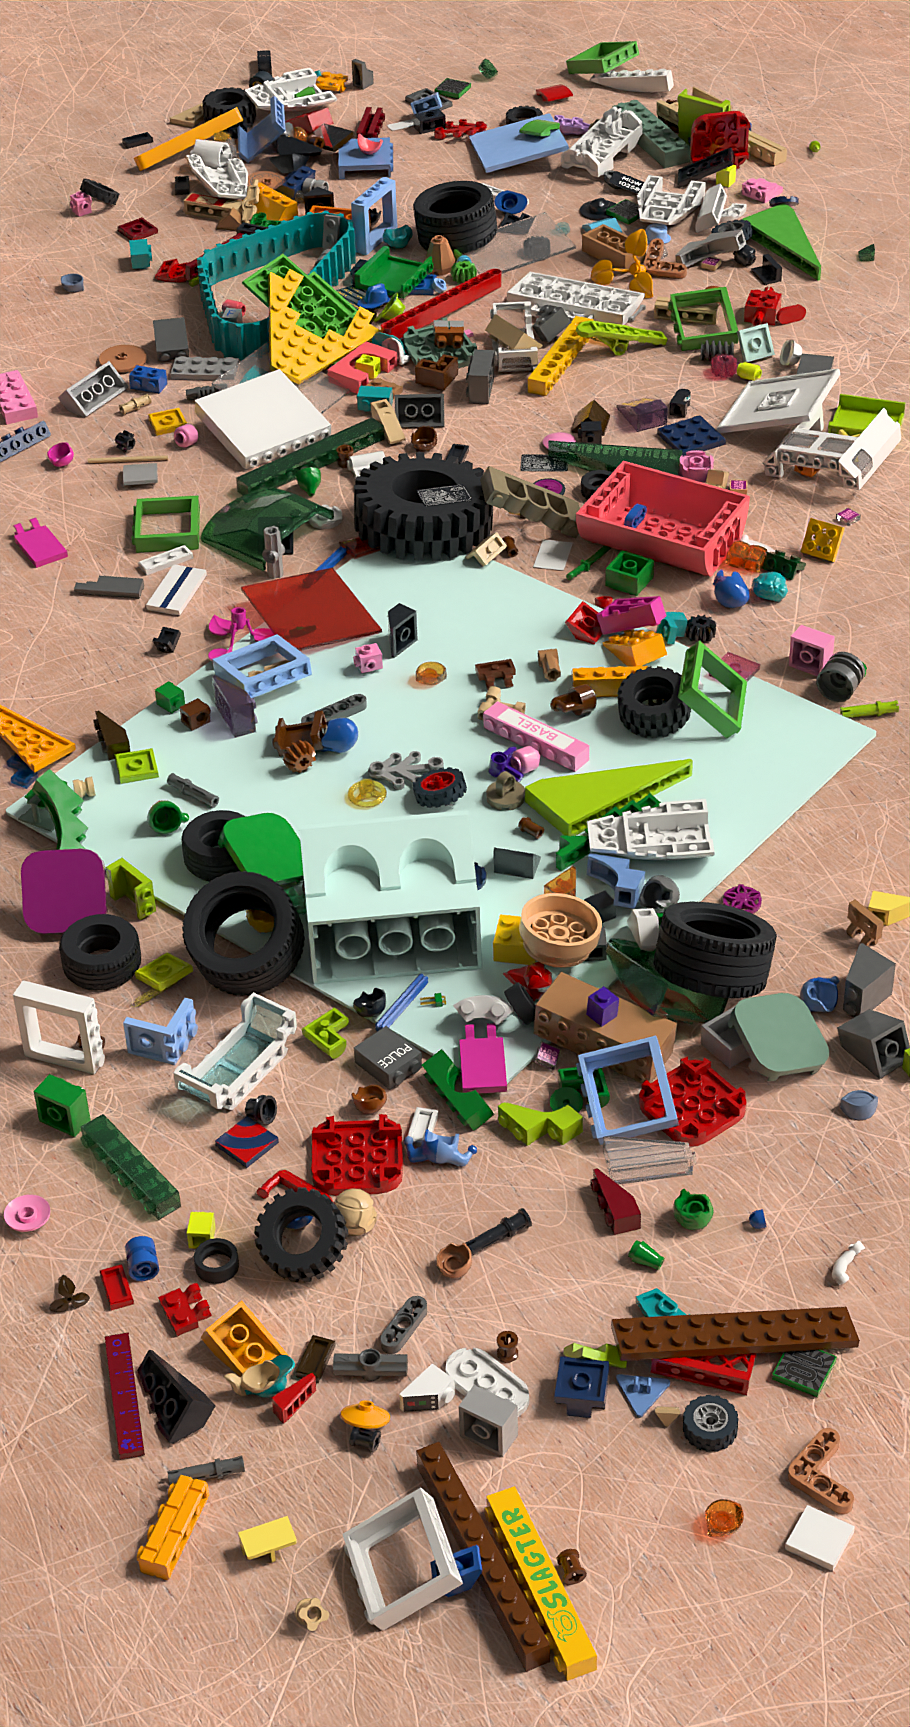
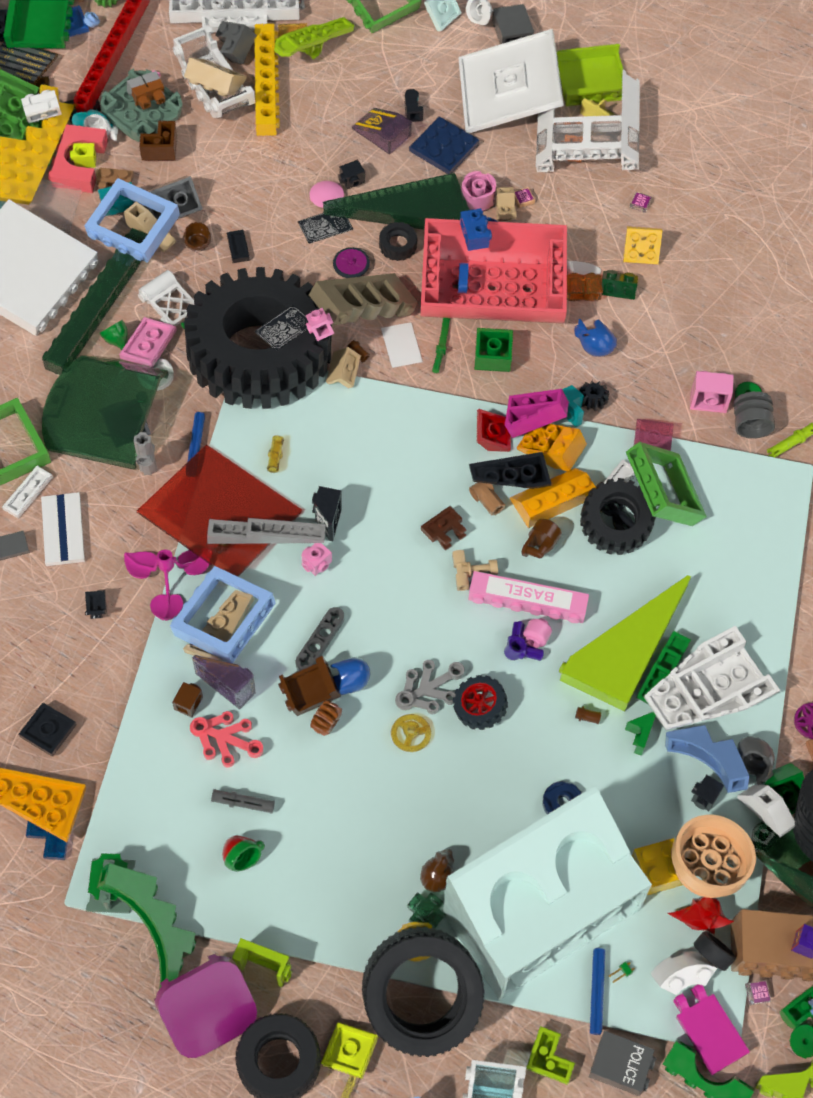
camera: 30 degrees left, 20 degrees up
tan wheel [72,777,96,798] -> none
dark brown slope [93,711,131,760] -> none
lime tile [115,748,159,784] -> none
green brick [155,681,185,714] -> none
black tyre [181,810,246,882] -> none
green tile [218,813,304,885] -> none
reddish brown wheel [337,445,353,468] -> none
clear red slope [339,536,380,559] -> none
black hair [353,988,386,1018] -> none
blue piece [357,283,390,309] -> none
lime piece [374,293,405,322] -> none
clear orange hat [416,662,447,685] -> none
dark grey brick [466,349,494,404] -> none
dark tan tile [486,771,525,810] -> none
black slope [493,847,541,879] -> none
clear orange slope [544,866,576,897] -> none
dark brown slope [572,400,610,436] -> none
red tile [595,596,613,609] -> none
dark grey piece [700,340,734,362] -> none
clear pink gear [711,354,738,378] -> none
neon yellow brick [737,362,762,381] -> none
teal hair [752,572,788,602] -> none
none -> black plate [19,702,77,757]
none -> white brick [21,90,62,123]
none -> light blue piece [84,178,180,263]
none -> bright pink tile [119,317,177,368]
none -> coral plant [190,711,263,768]
none -> light grey slope [207,518,326,544]
none -> clear yellow pin [267,435,284,473]
none -> bright pink brick [306,308,334,341]
none -> blue brick [460,208,492,251]
none -> black wedge [469,452,551,489]

